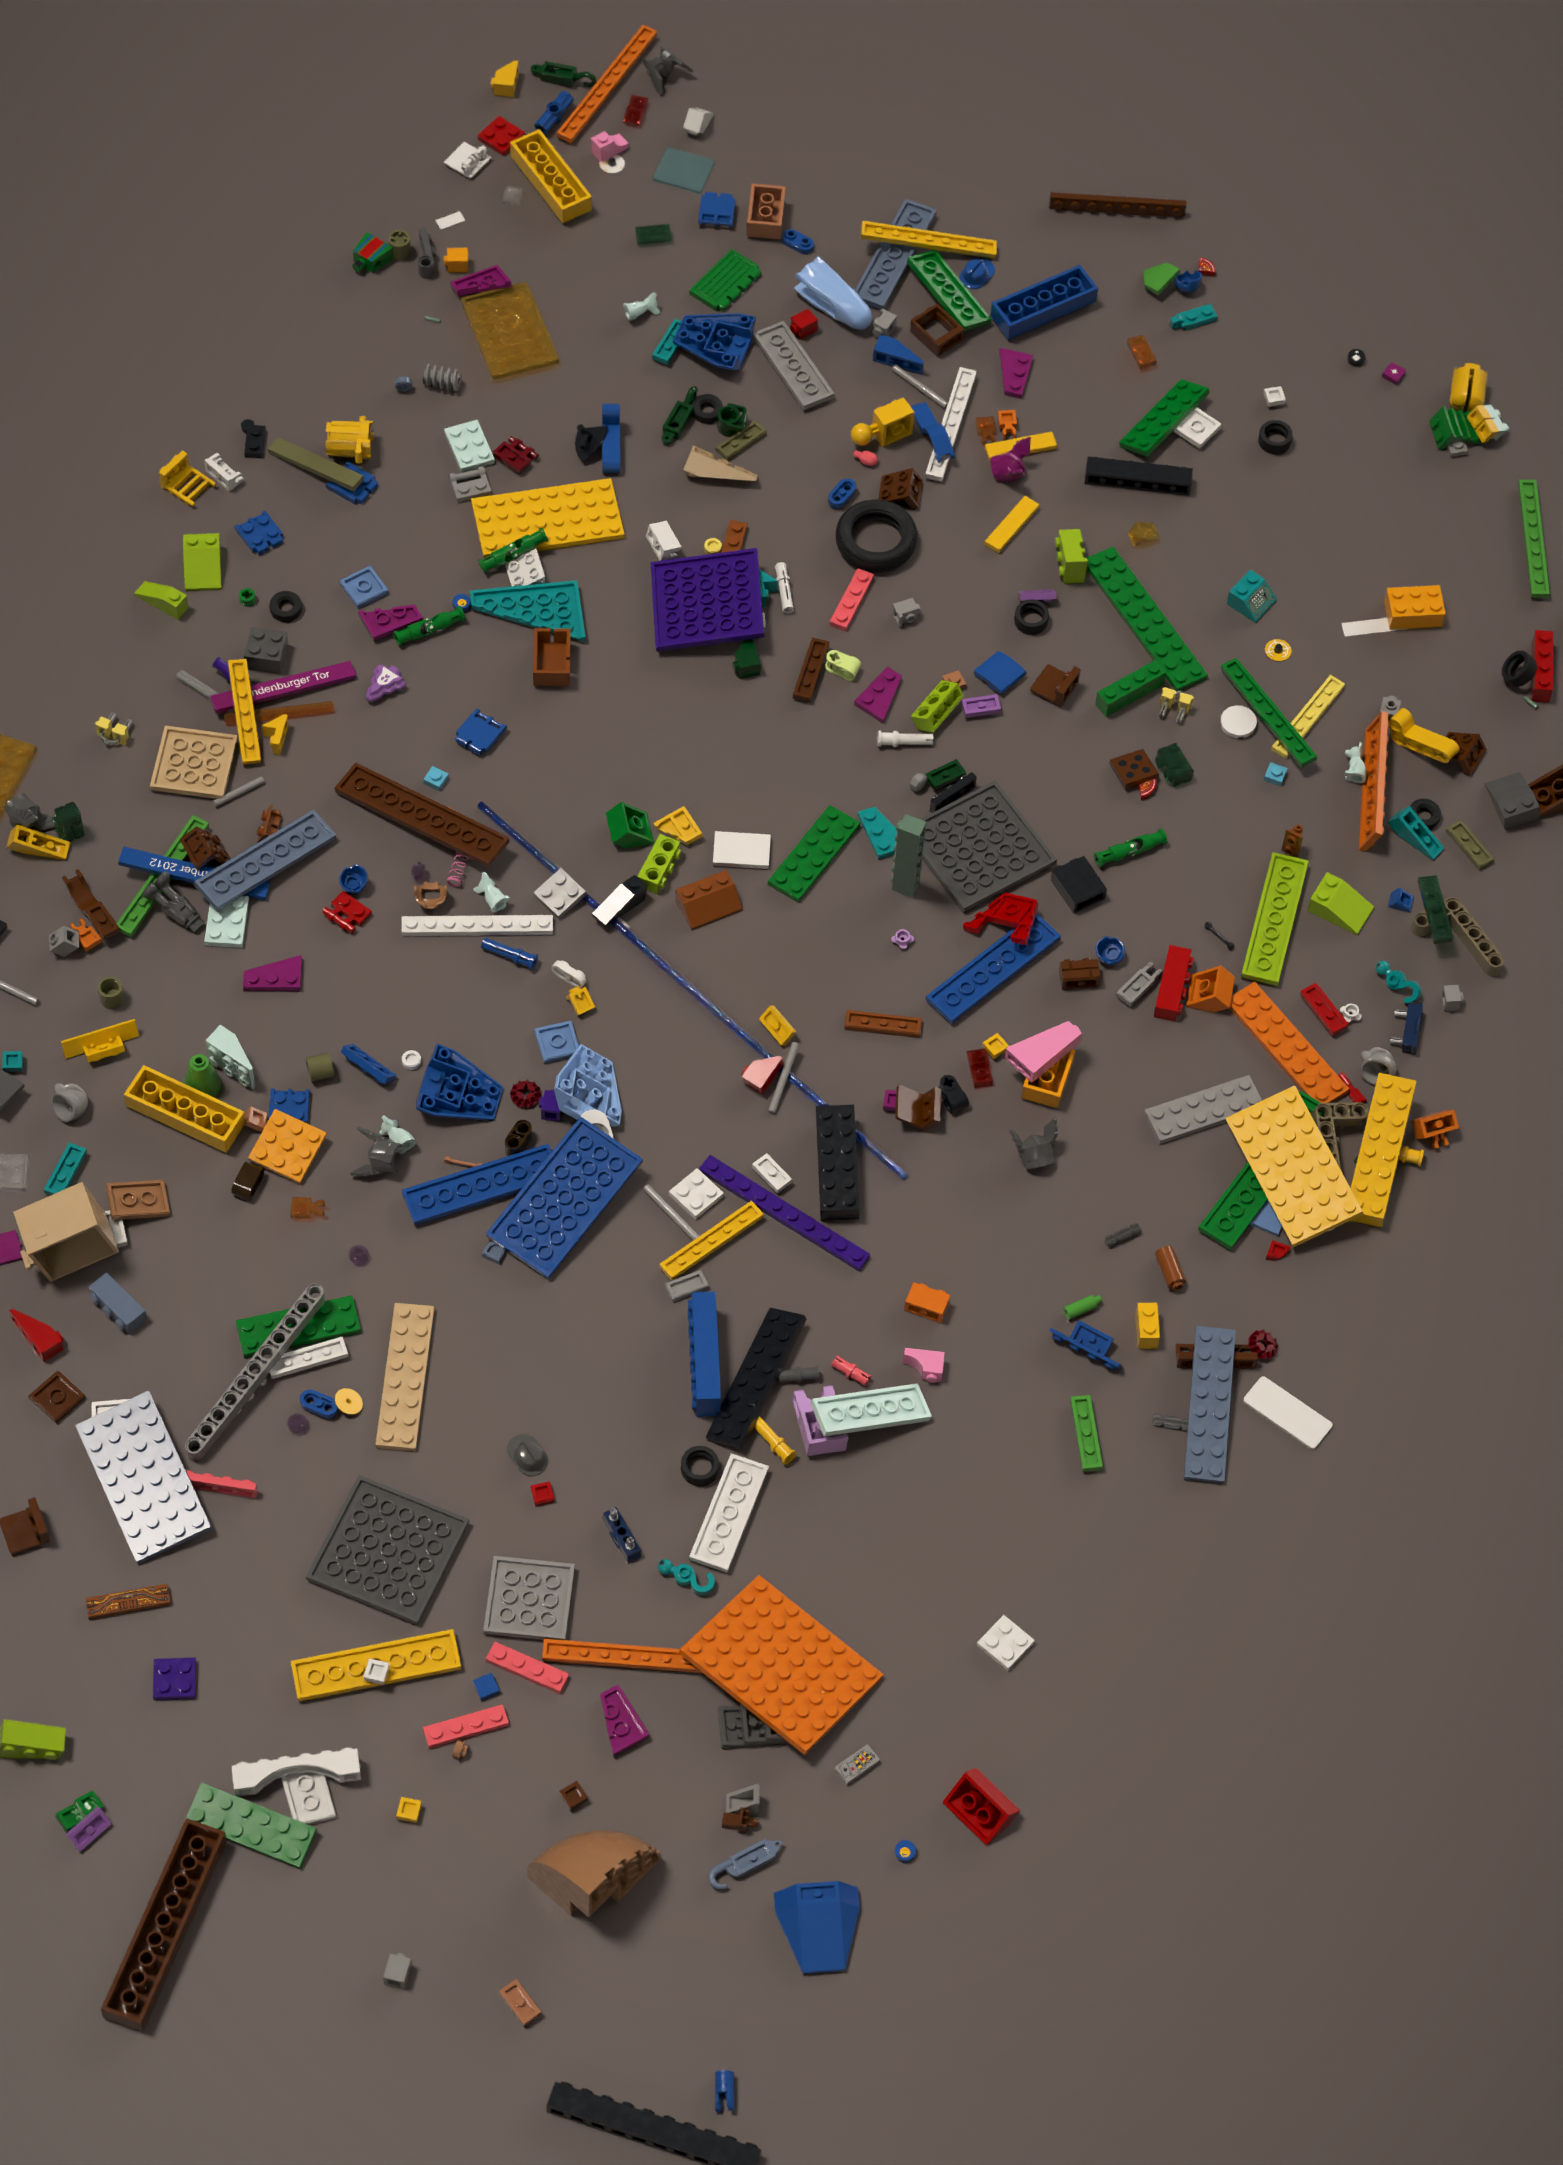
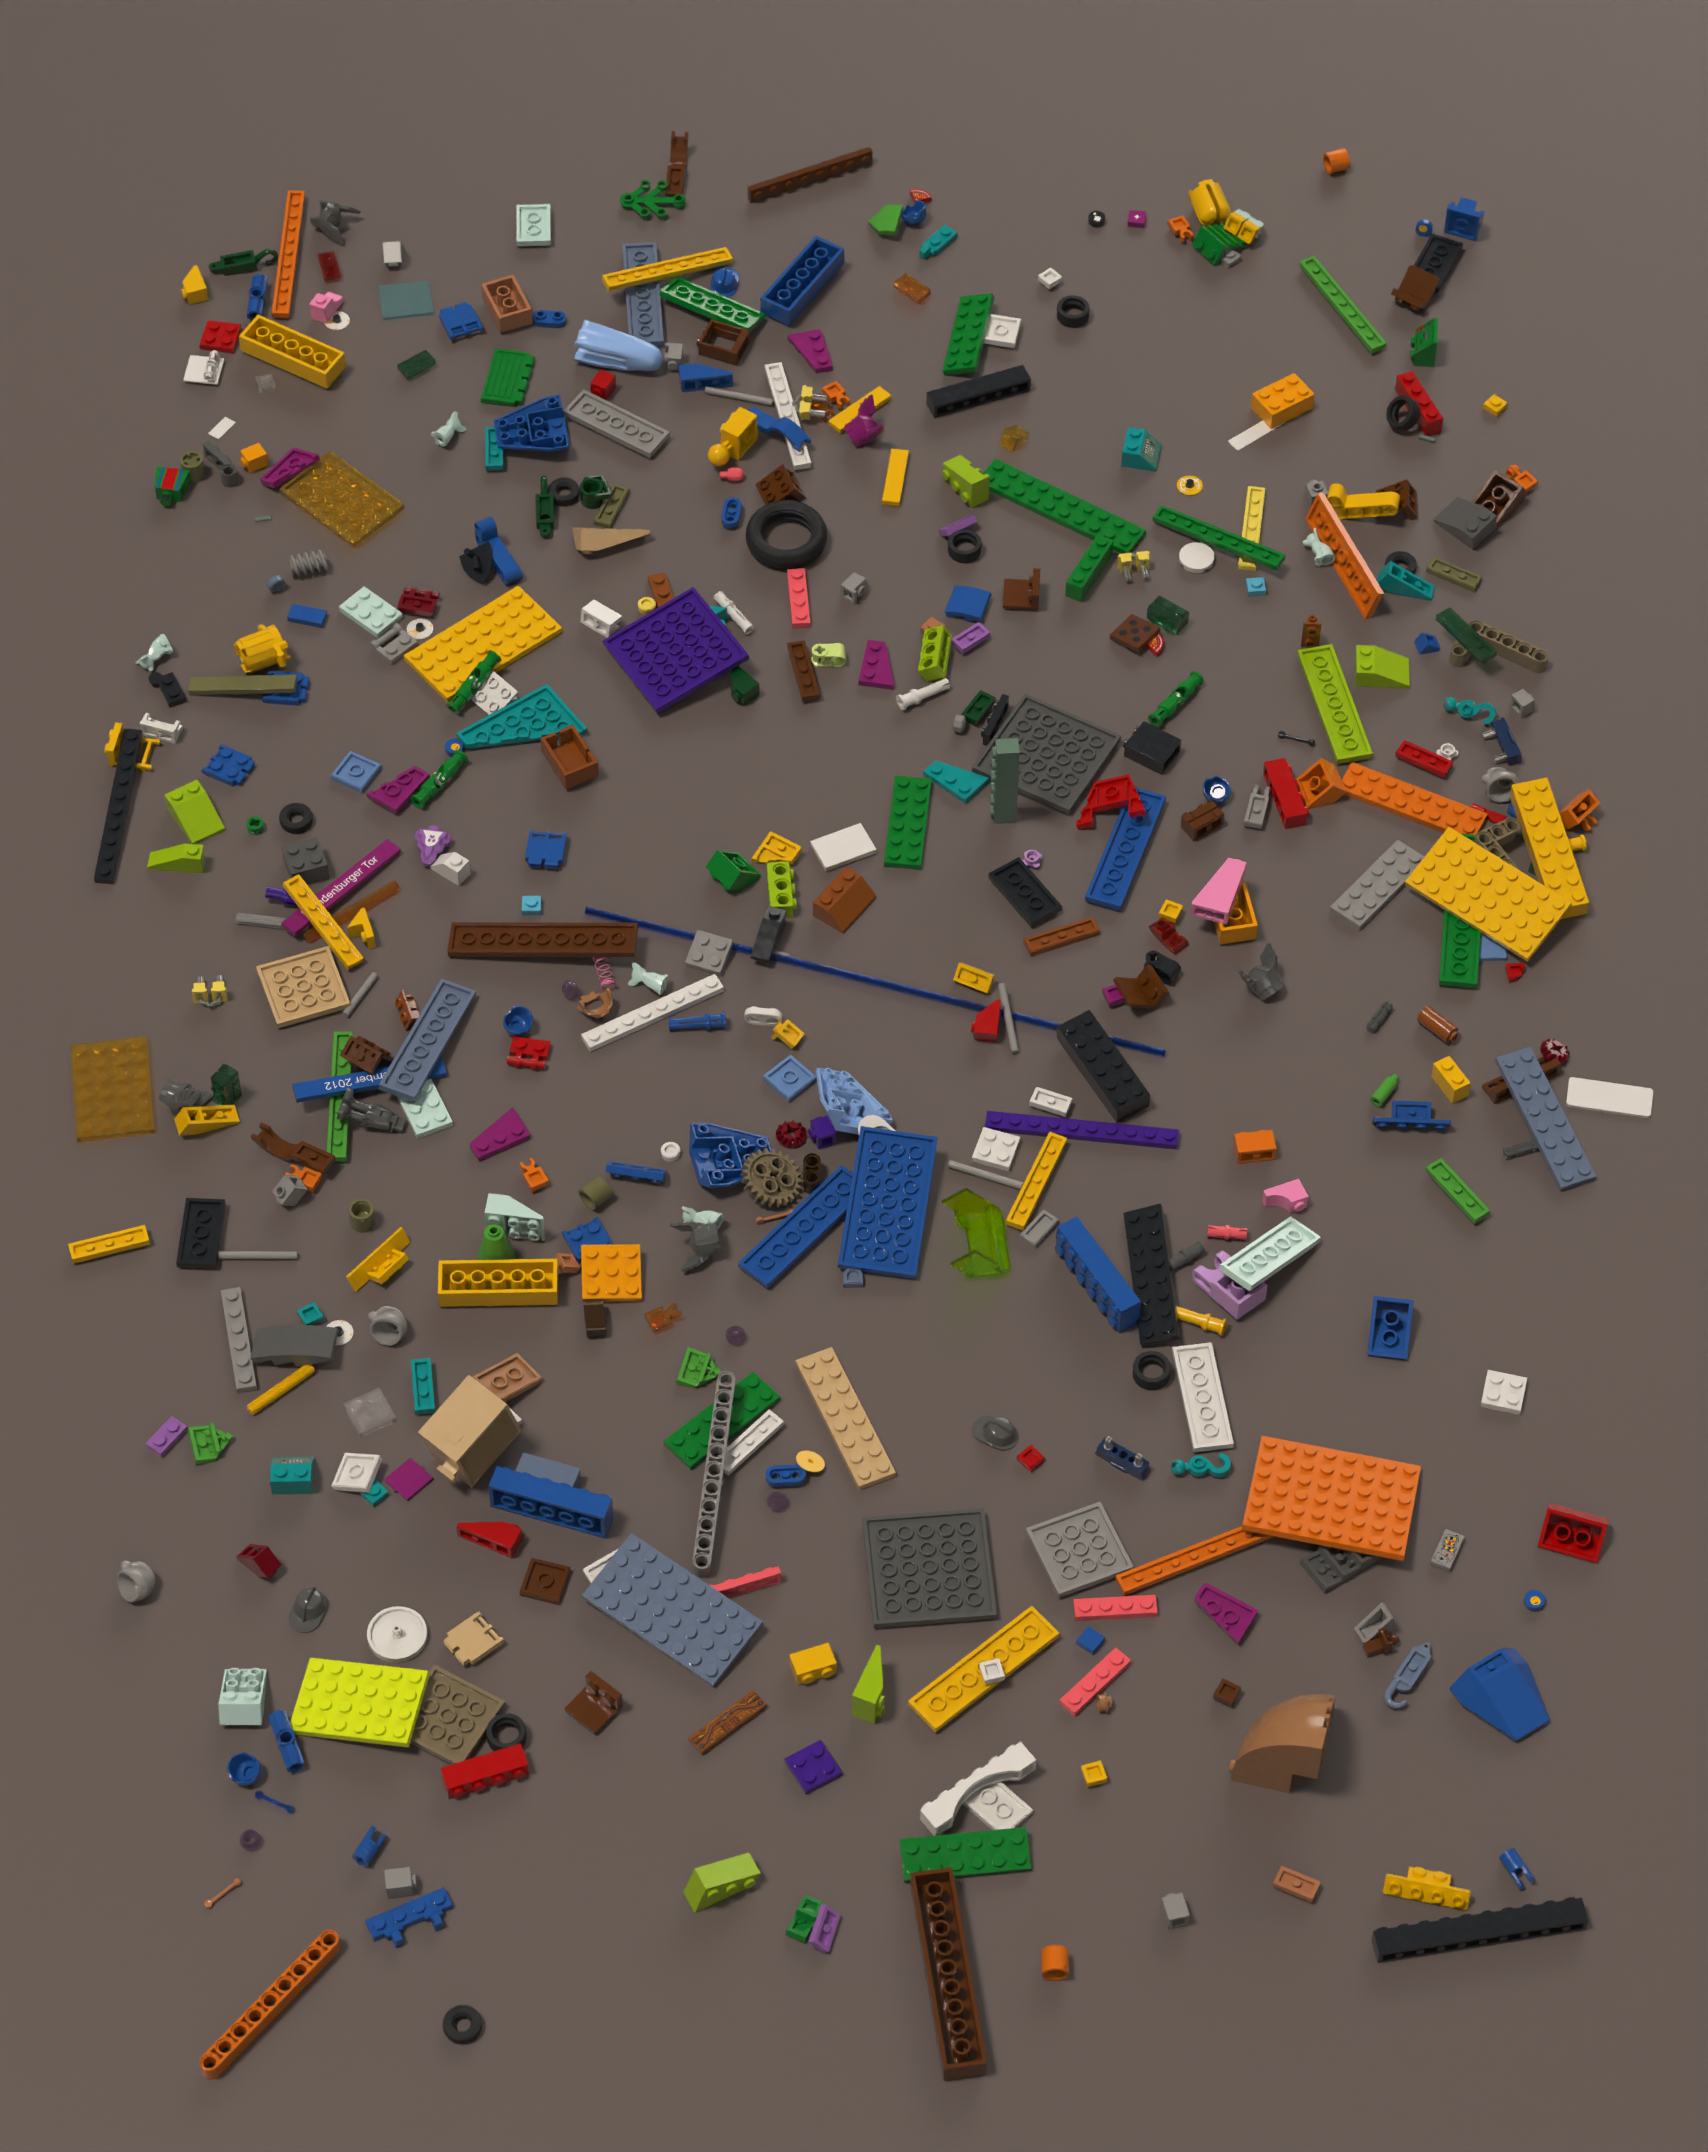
camera: 25 degrees left, 5 degrees down
none -> black plate [94,729,143,884]
none -> light aqua animal [135,634,173,672]
none -> blue tile [287,604,327,628]
none -> white piece [326,1320,353,1345]
none -> white piece [407,619,434,640]
none -> white slope [430,852,470,886]
none -> blue brick [488,1466,614,1539]
none -> light aqua plate [516,204,551,246]
none -> orange plate [520,1158,549,1192]
none -> green plant [620,180,686,220]
none -> reddish brown piece [665,131,689,197]
none -> bright green slope [676,1347,721,1389]
none -> dark tan gear [740,1148,803,1208]
none -> yellow brick [789,1642,837,1685]
none -> light yellow piece [792,385,827,421]
none -> lime slope [852,1645,885,1724]
none -> clear neon green windscreen [942,1188,1011,1278]
none -> black plate [988,857,1062,927]
none -> orange piece [1041,1945,1069,1981]
none -> orange plate [1168,215,1193,243]
none -> blue slope [1367,1296,1414,1359]
none -> yellow bracket [1383,1867,1470,1910]

